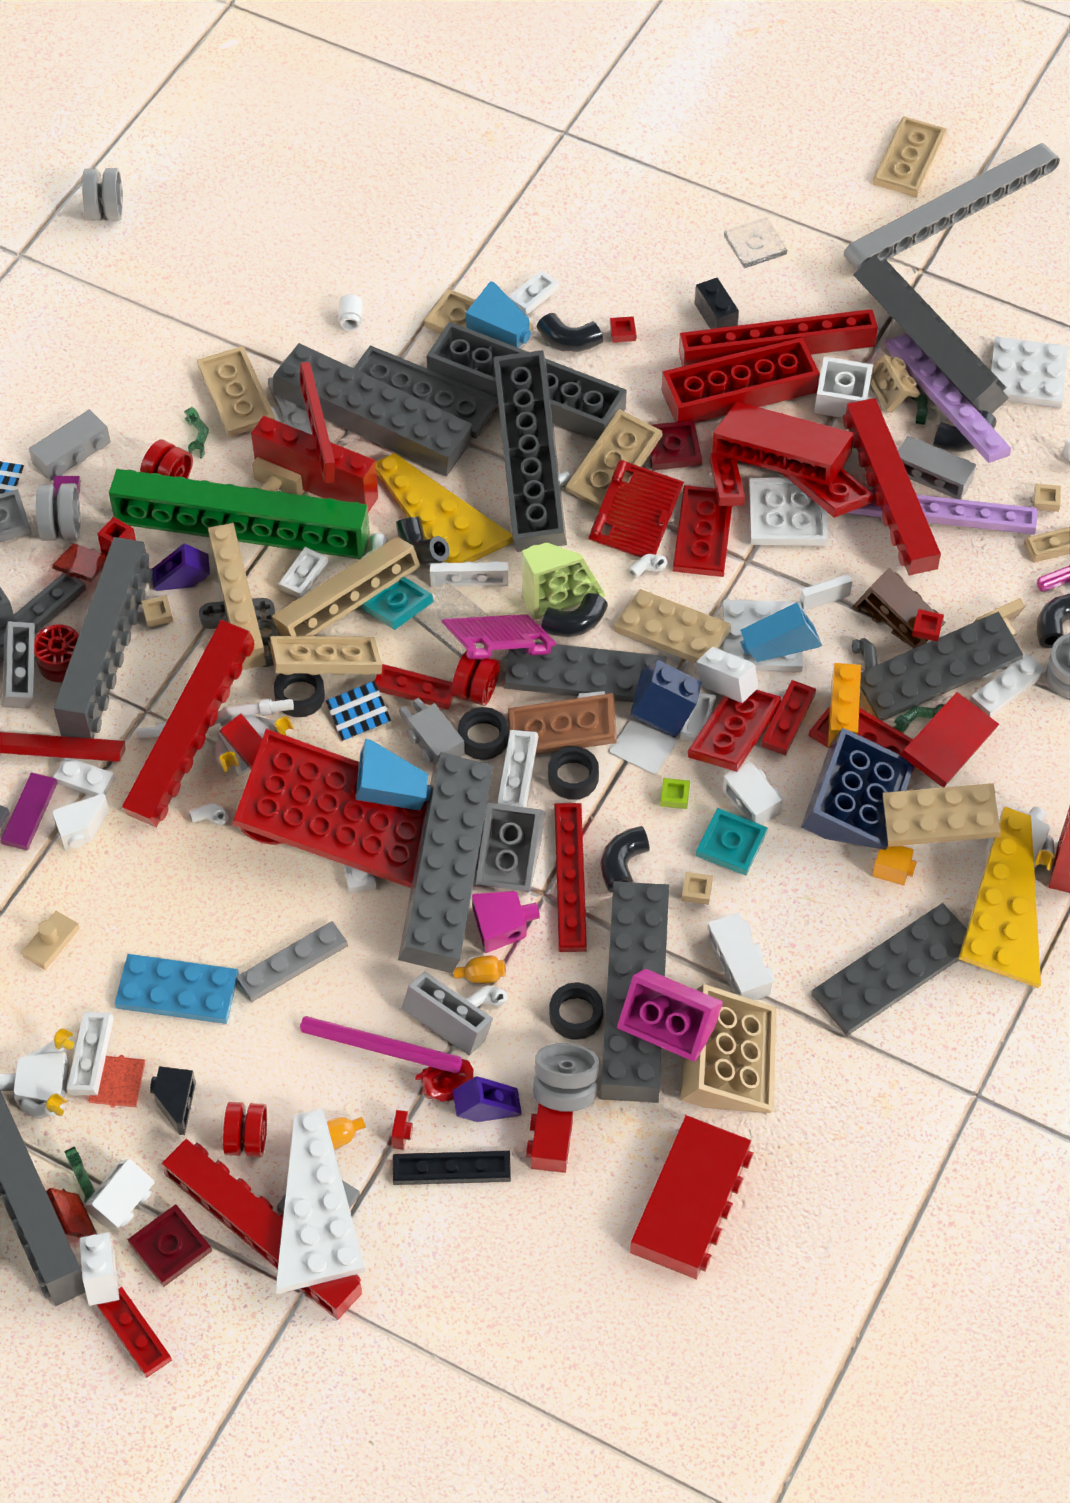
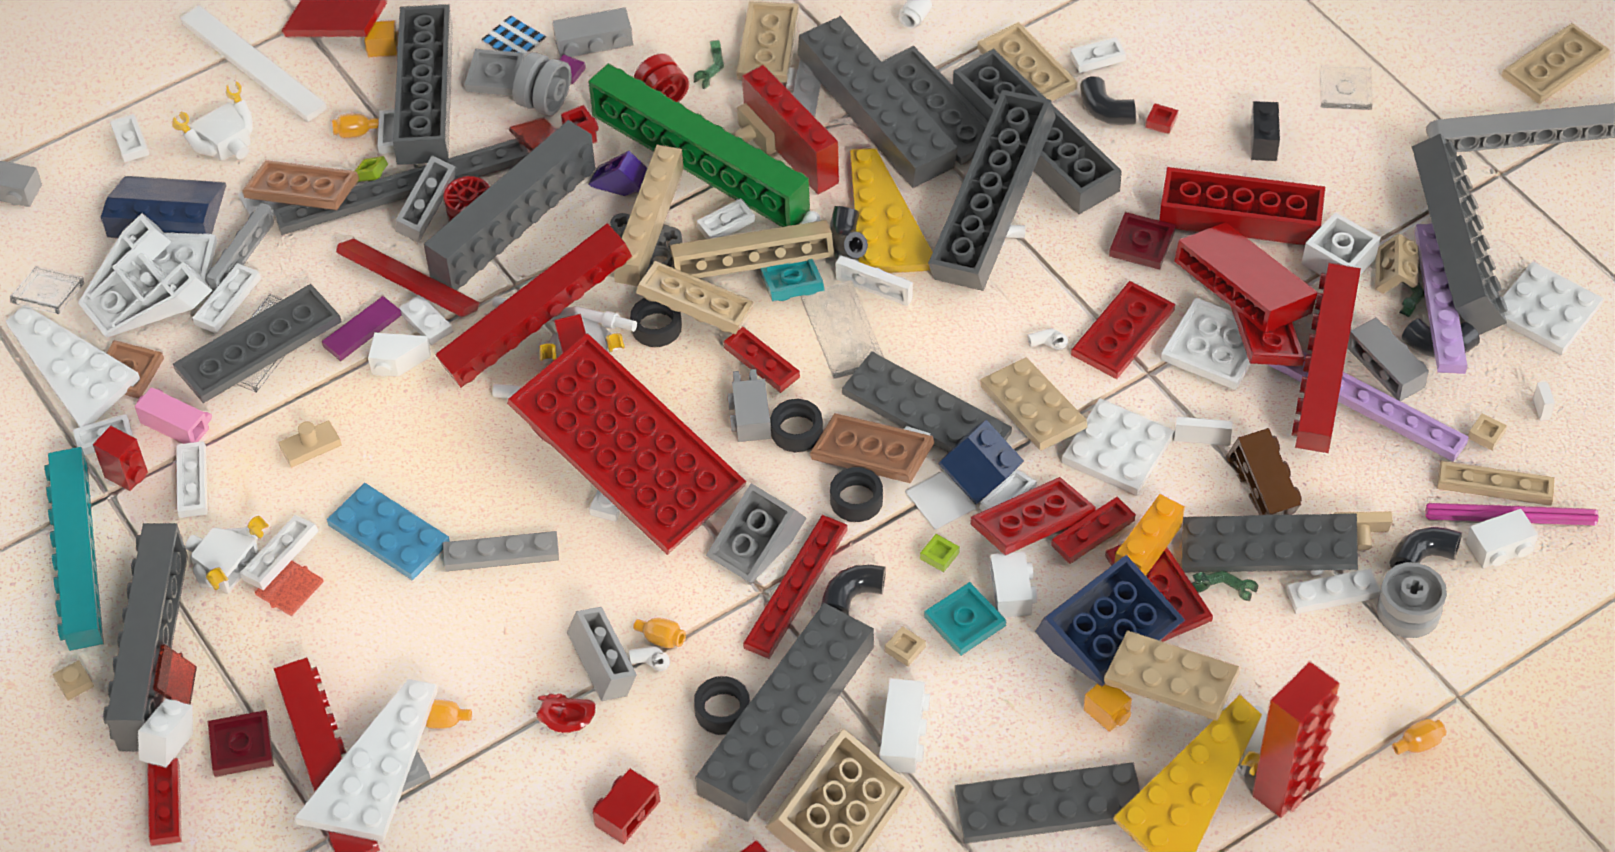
camera: 30 degrees right, 5 degrees down
clear green arm [64,1146,95,1212] -> none
white brick [83,1158,155,1229] -> none
tan plate [141,595,173,627] -> none
black slope [150,1066,196,1135] -> none
red wheel [223,1101,267,1157] -> none
red tile [299,362,335,483] -> none
dark pink axle [300,1016,462,1073] -> none
sticker [326,680,392,741] -> none
dark azure slope [356,739,431,810] -> none
red plate [391,1110,413,1150] -> none
black tile [393,1151,511,1185] -> none
dark grey brick [398,752,493,973] -> none
dark pink window [441,614,556,659] -> none
red wheel [451,650,500,706] -> none
dark purple slope [452,1076,522,1122] -> none
dark azure slope [466,281,531,348] -> none
dark pink torso [472,891,540,953] -> none
white plate [497,730,539,807] -> none
yellowish green wedge [522,542,606,620] -> none
light grey wheel [533,1043,599,1111] -> none
black cylinder [541,593,608,638] -> none
tan plate [566,409,662,509] -> none
red window [588,460,684,558] -> none
dark pink slope [617,969,723,1062] -> none
red brick [679,309,878,366] -> none
white brick [696,647,758,703] -> none
red plate [709,453,745,507] -> none
dark azure slope [740,602,822,662] -> none
dark grey arm [852,638,878,670] -> none
red tile [901,692,999,788] -> none
red plate [912,609,944,642] -> none

